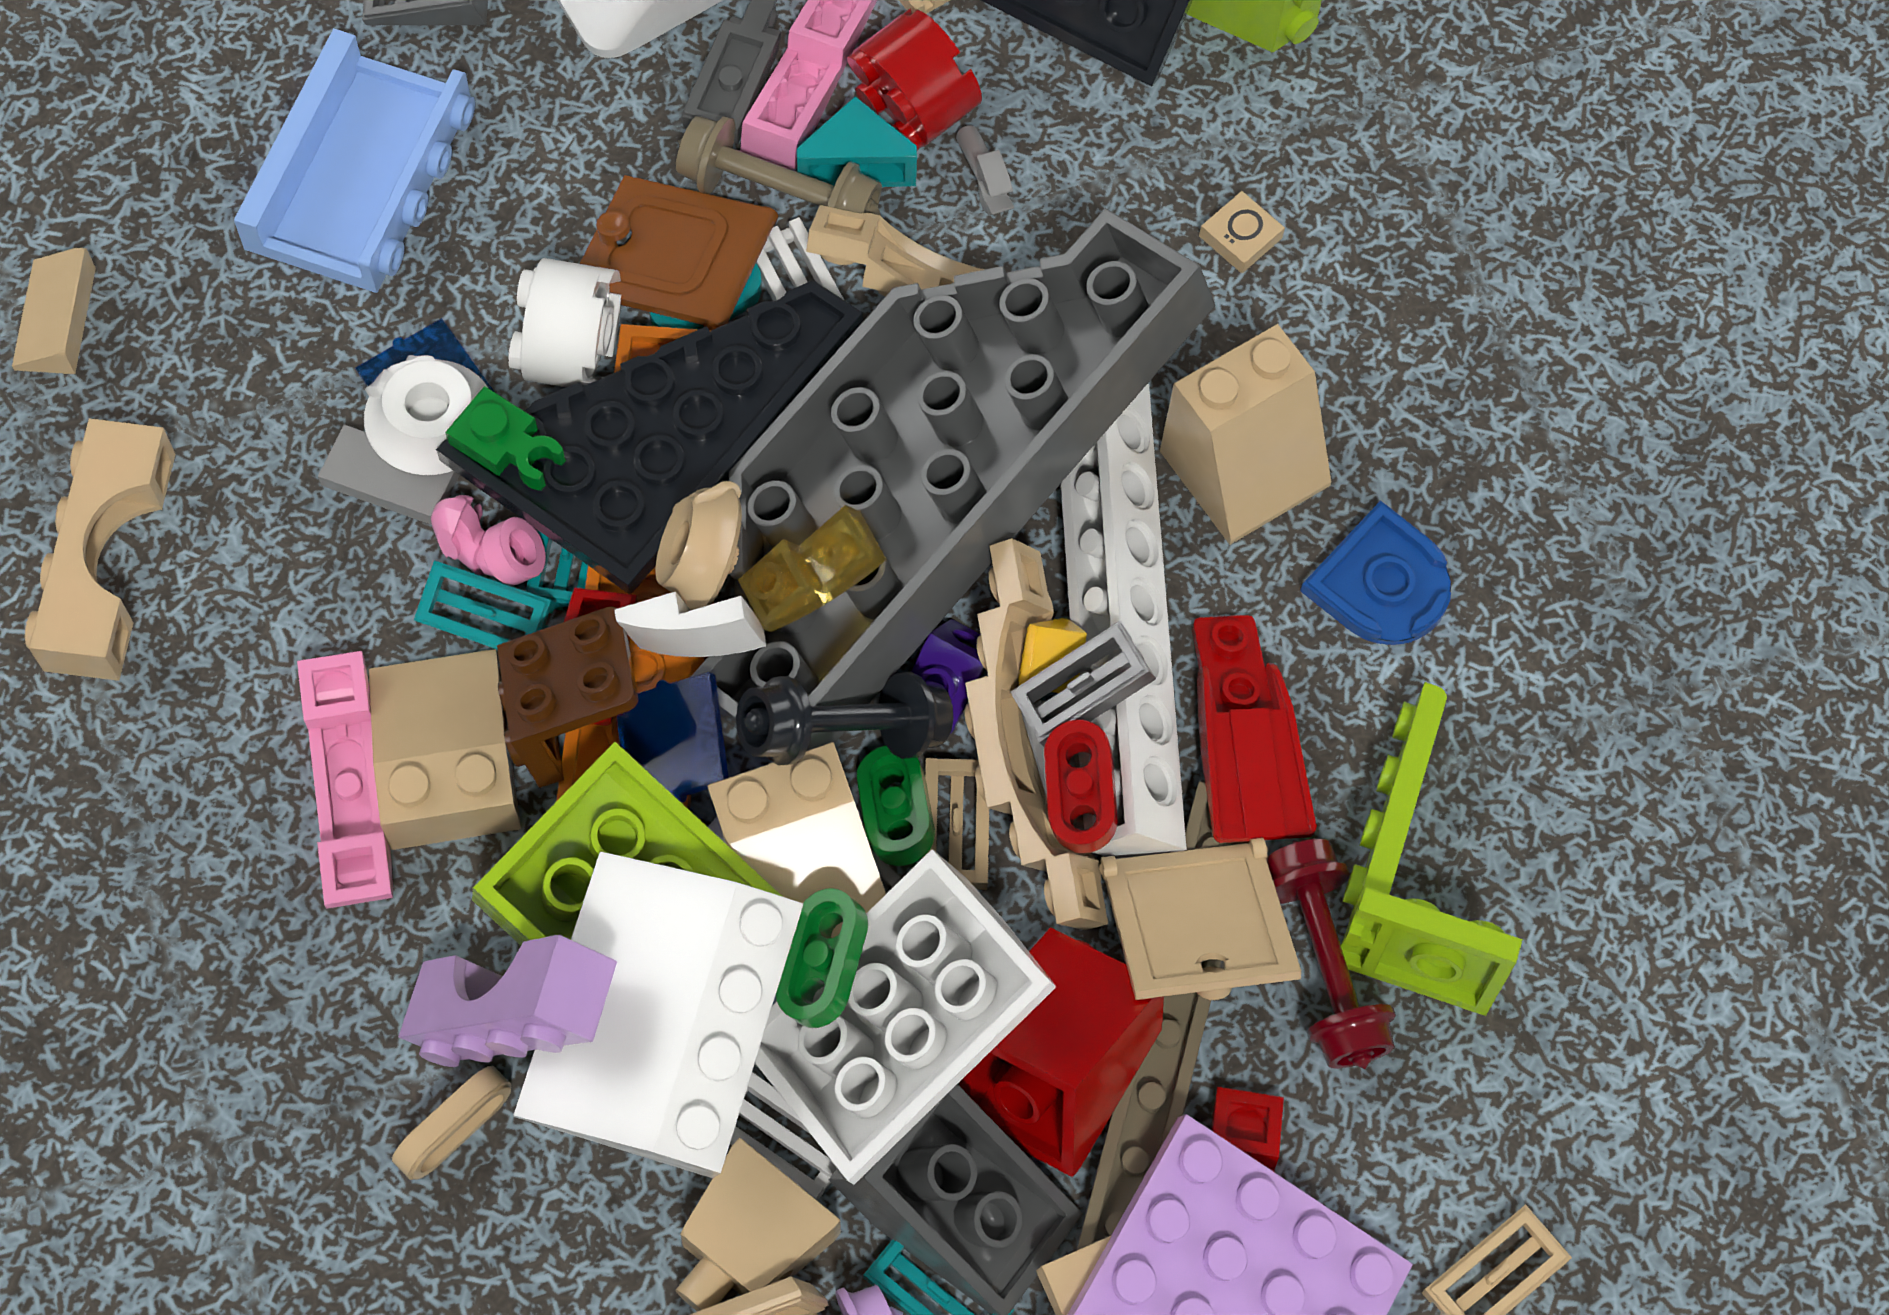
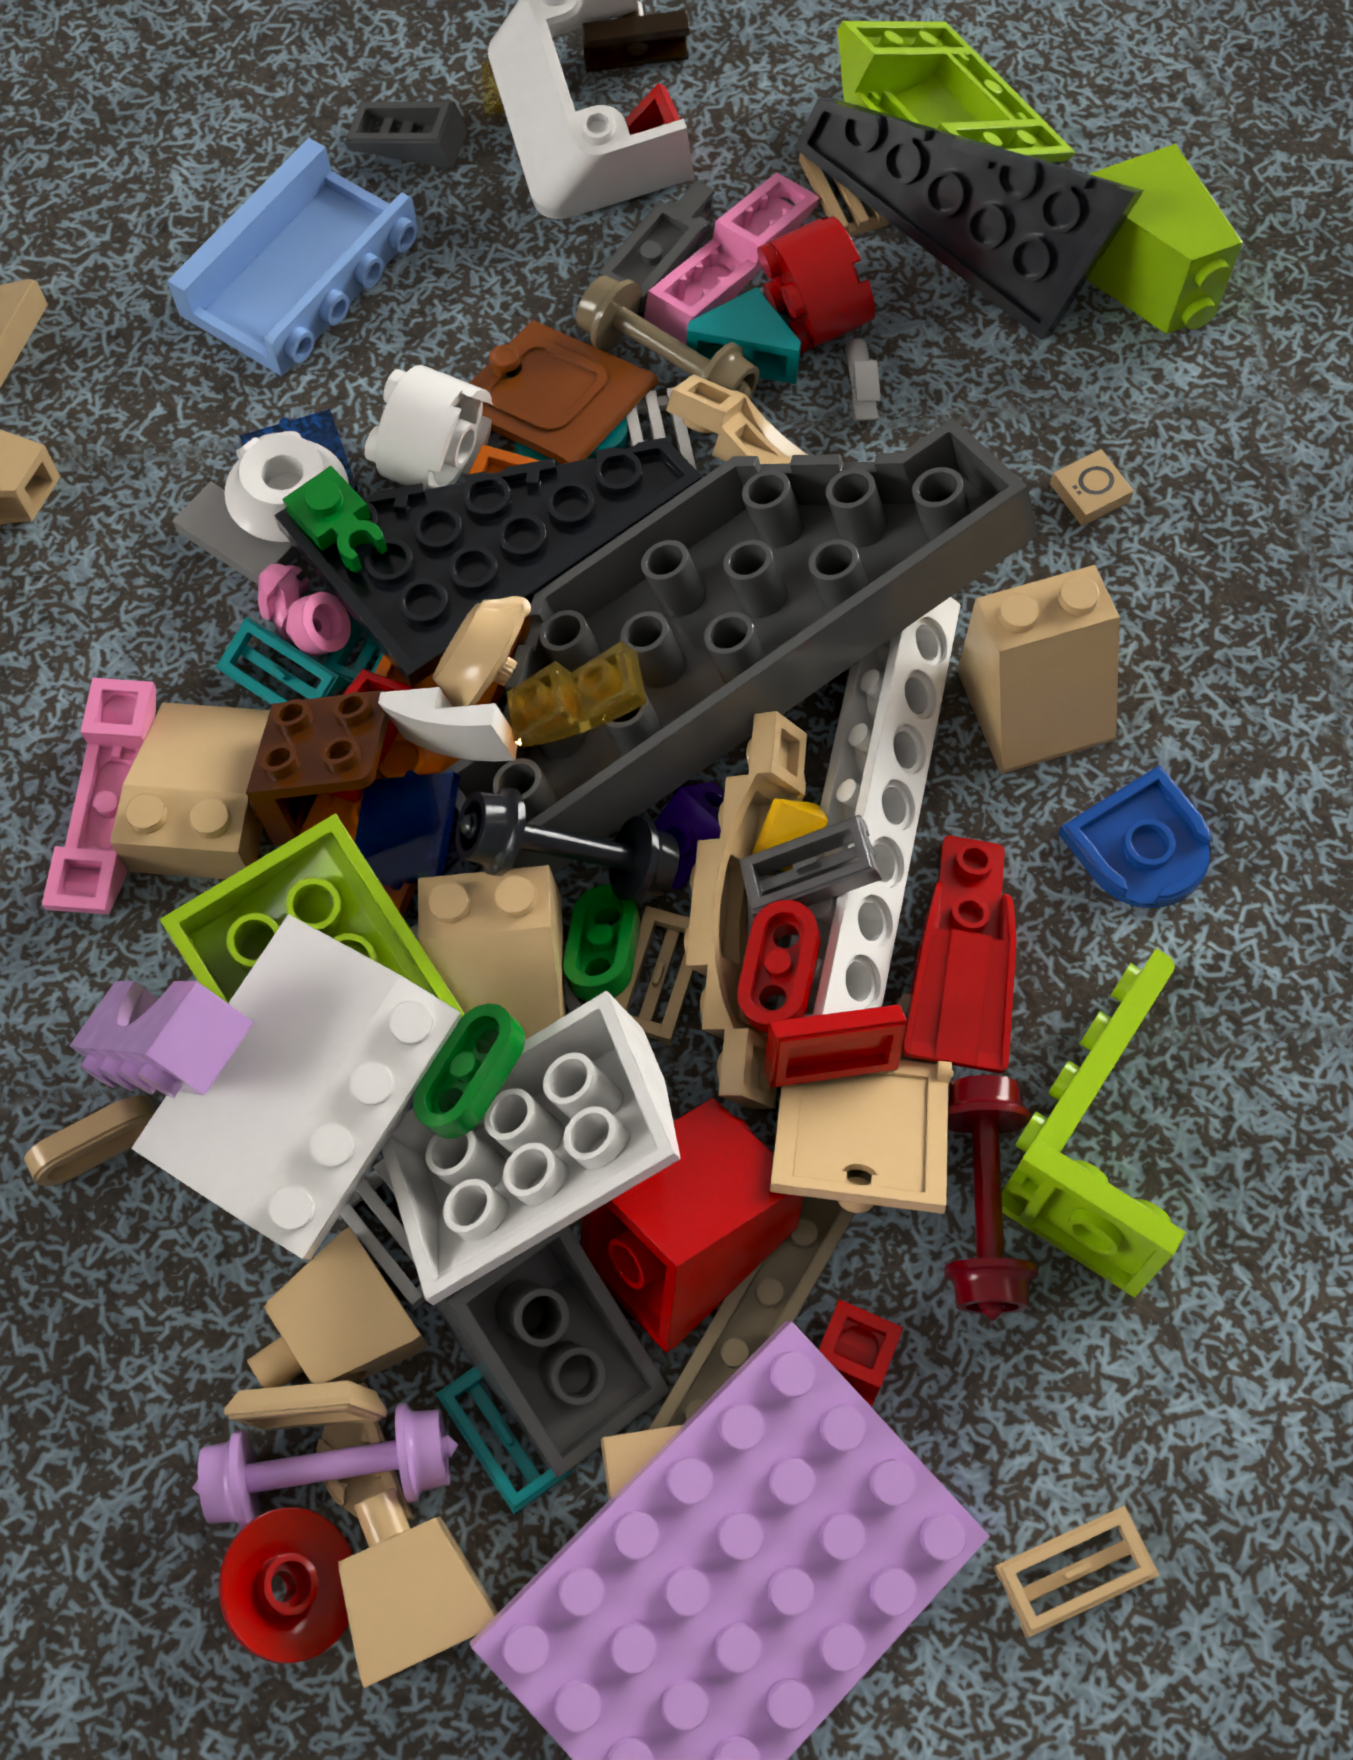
camera: 20 degrees right, 0 degrees up
none -> red tile [763,1004,907,1088]

